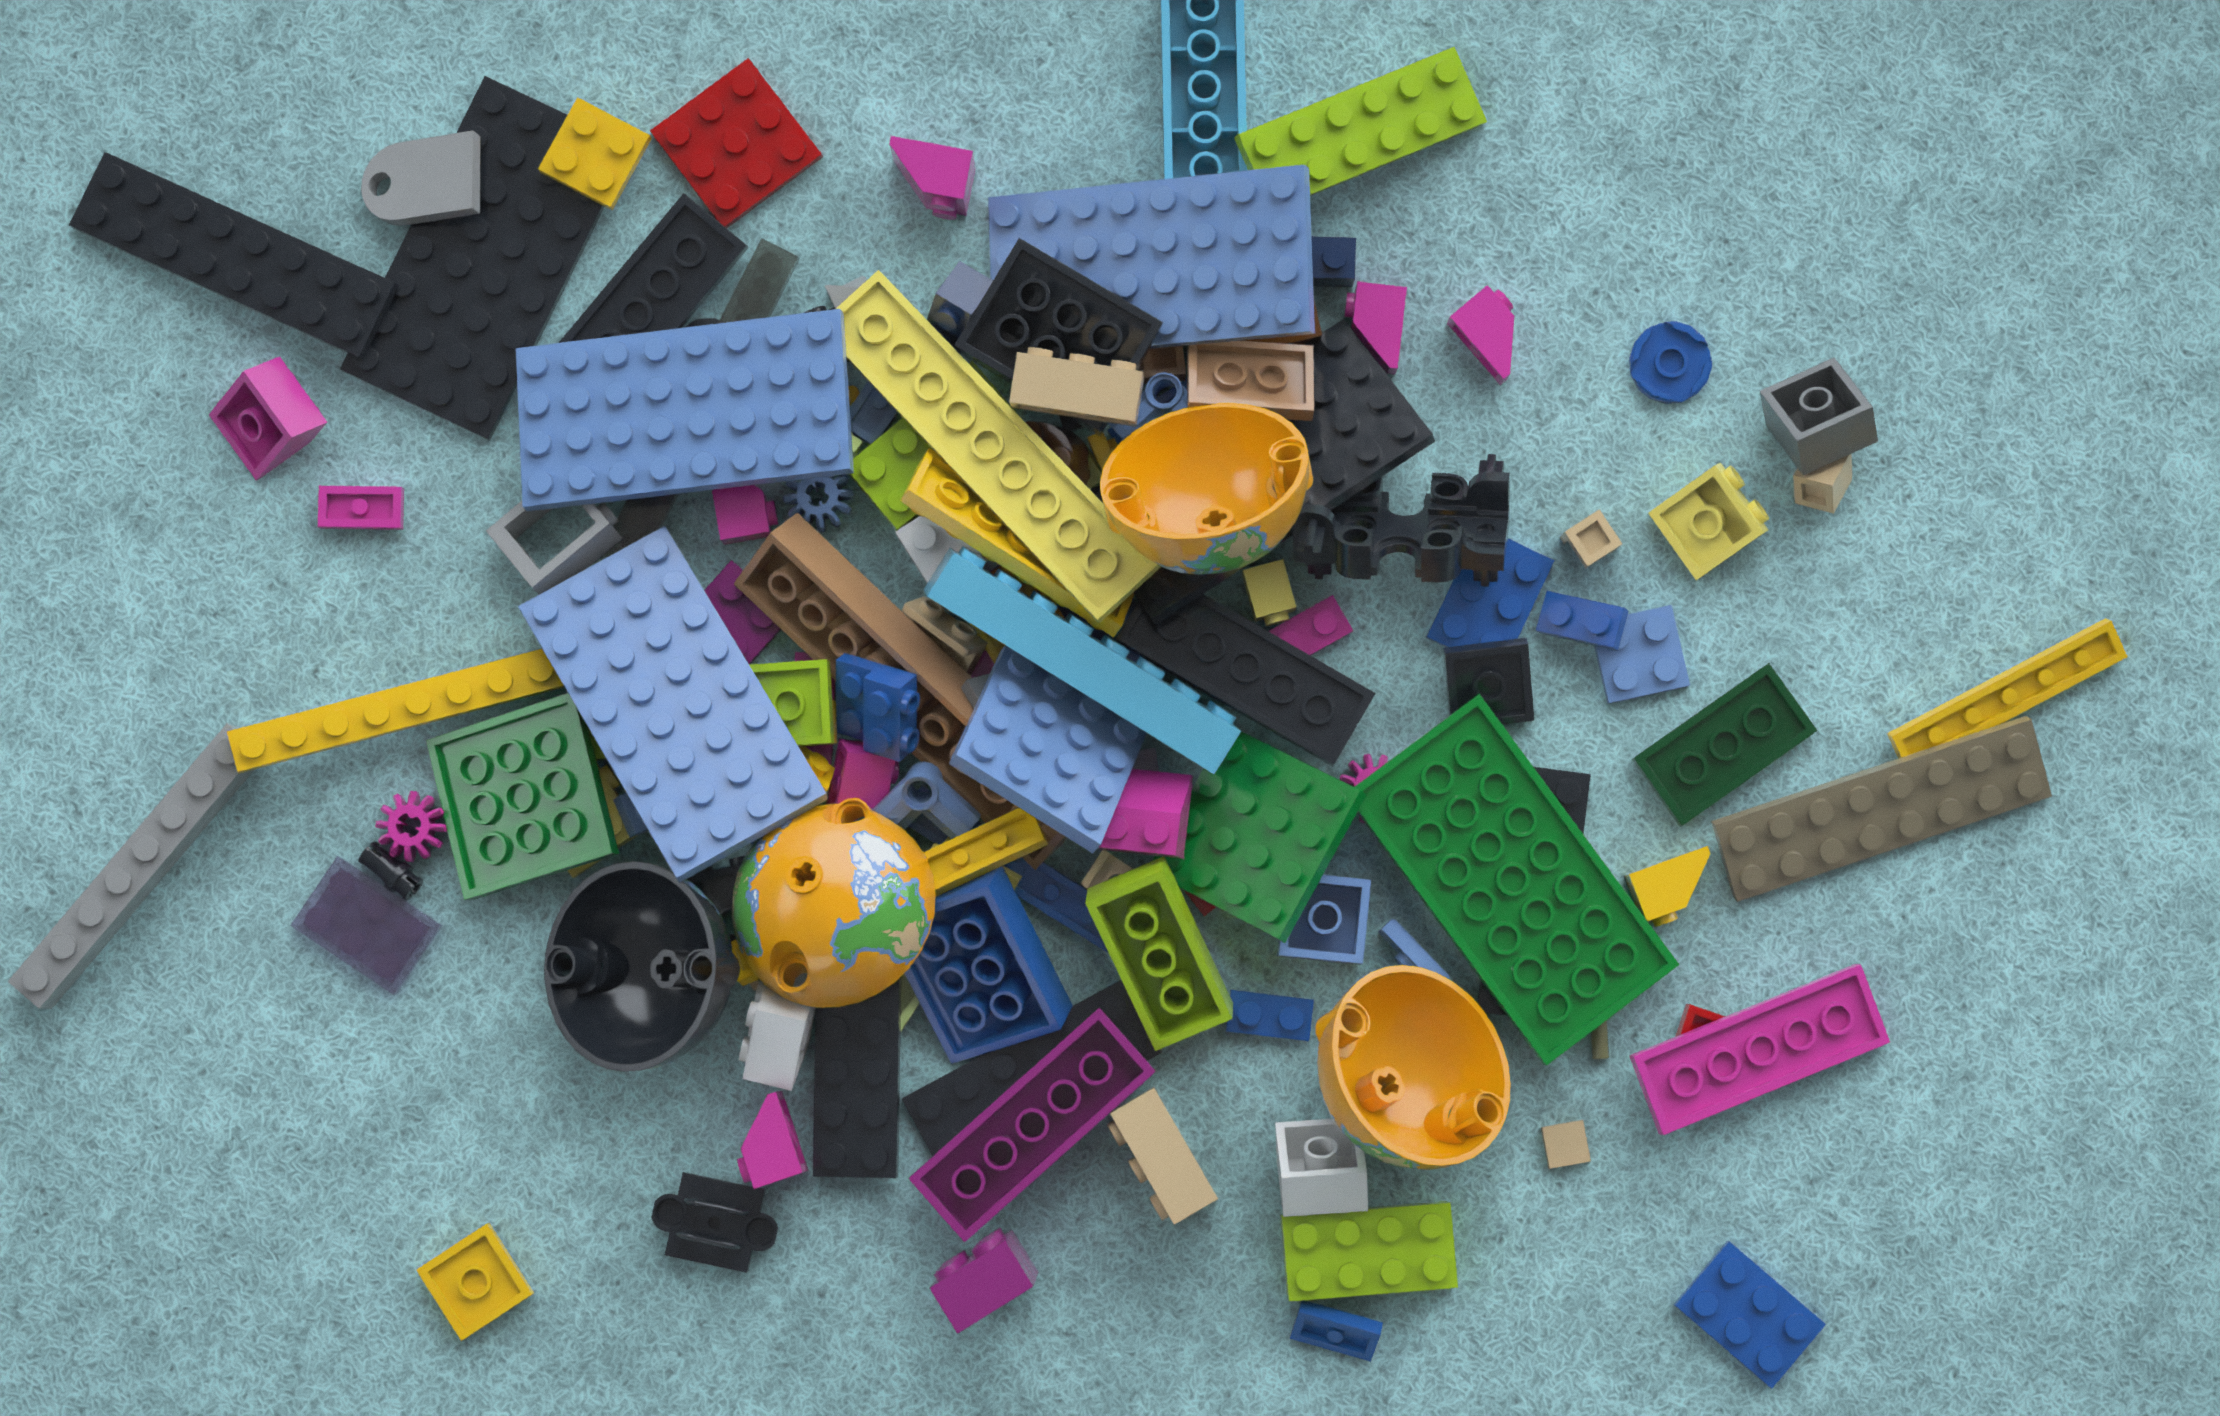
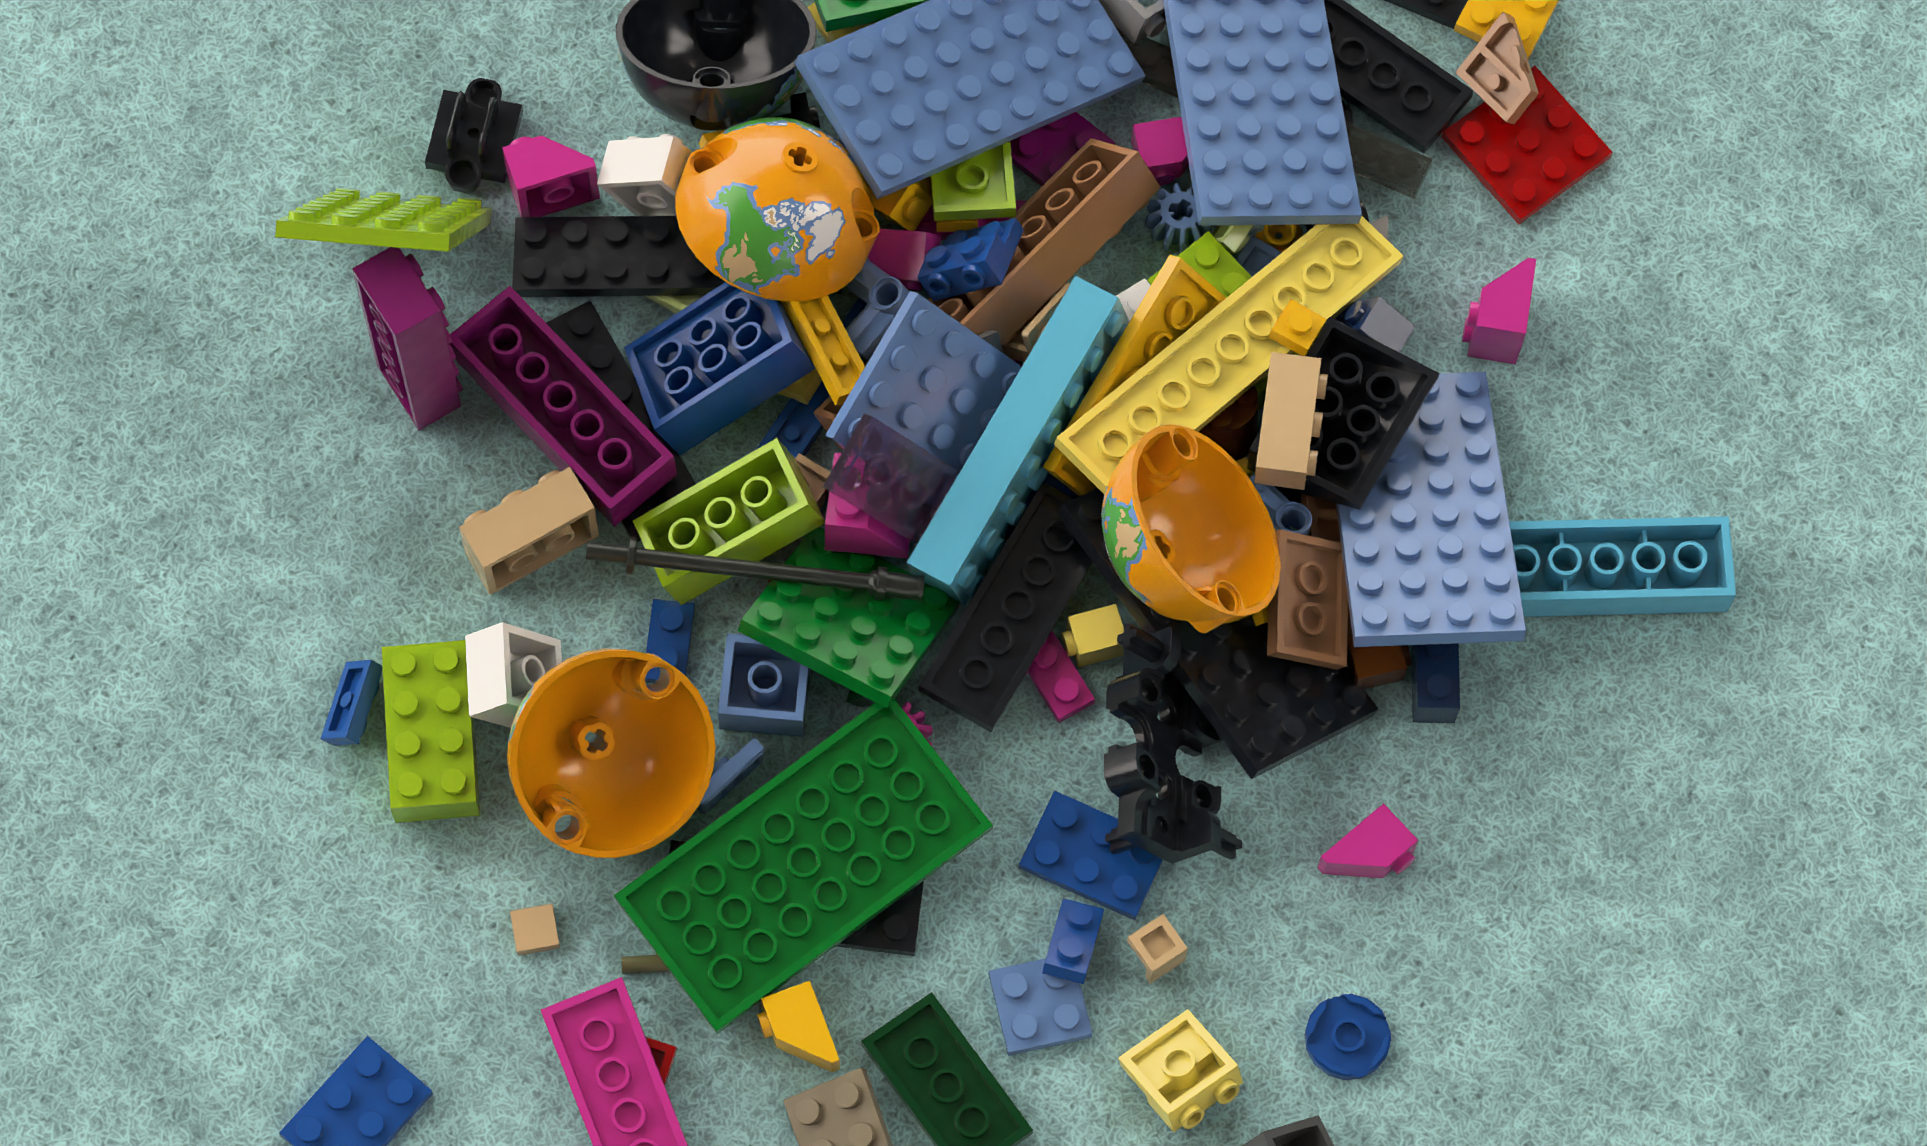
camera: 85 degrees right, 15 degrees down
lime plate [1234,46,1487,196] -> none
dark pink slope [1344,281,1407,375] -> none
black plate [1443,638,1534,725] -> none
none -> lime plate [275,188,492,252]
none -> pearl dark grey bar [586,537,924,602]
none -> clear purple plate [823,413,960,545]
none -> yellow plate [1268,299,1327,356]
none -> medium nougat wing [1455,12,1539,125]

